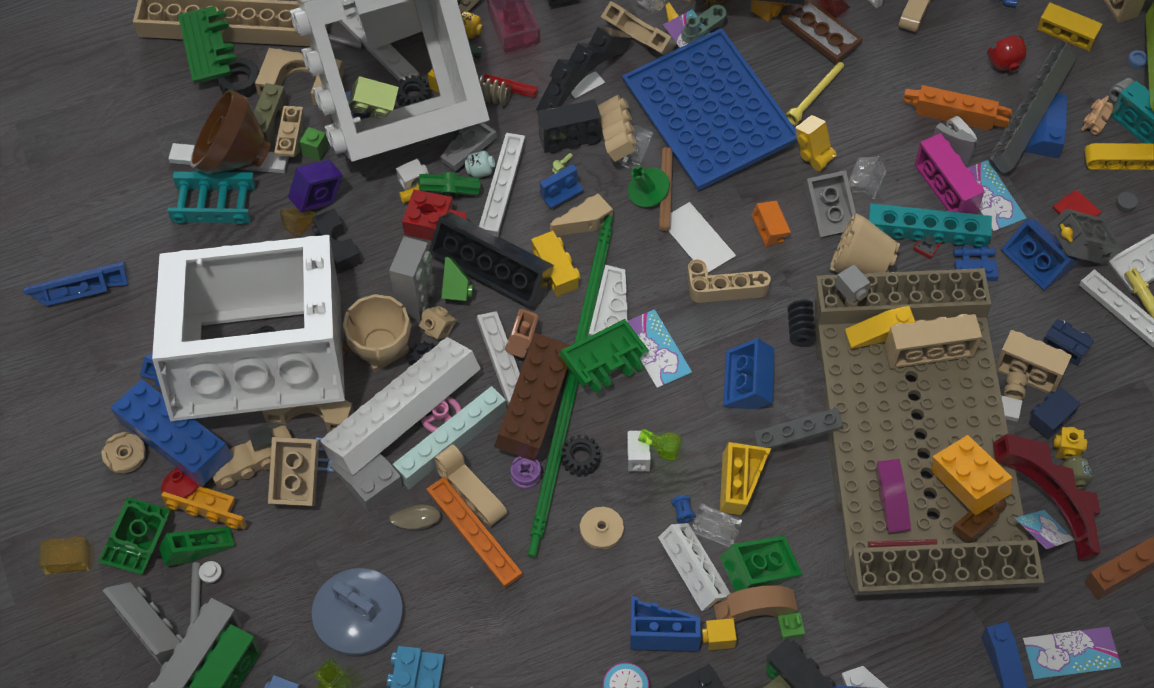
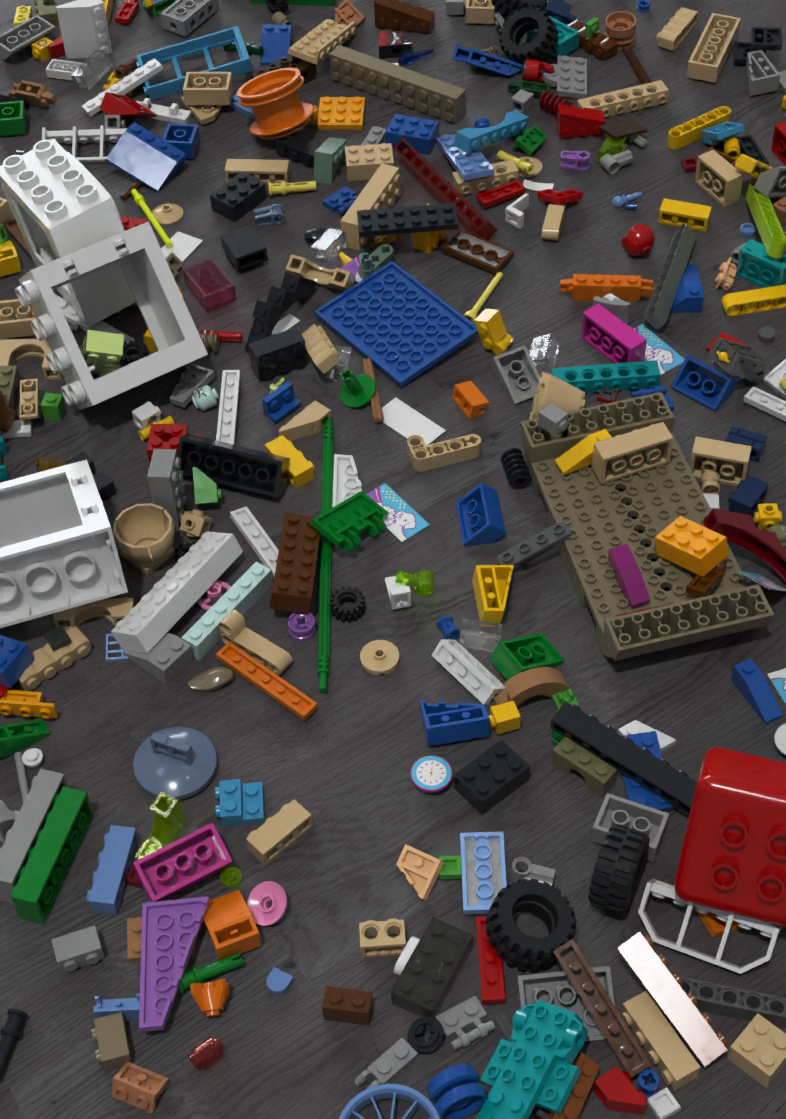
camera: 10 degrees left, 10 degrees down
tan brick [268,437,319,506] -> none
dark purple brick [288,159,343,213] -> none
green piece [419,172,480,196] -> none
nougat brick [505,309,539,358] -> none

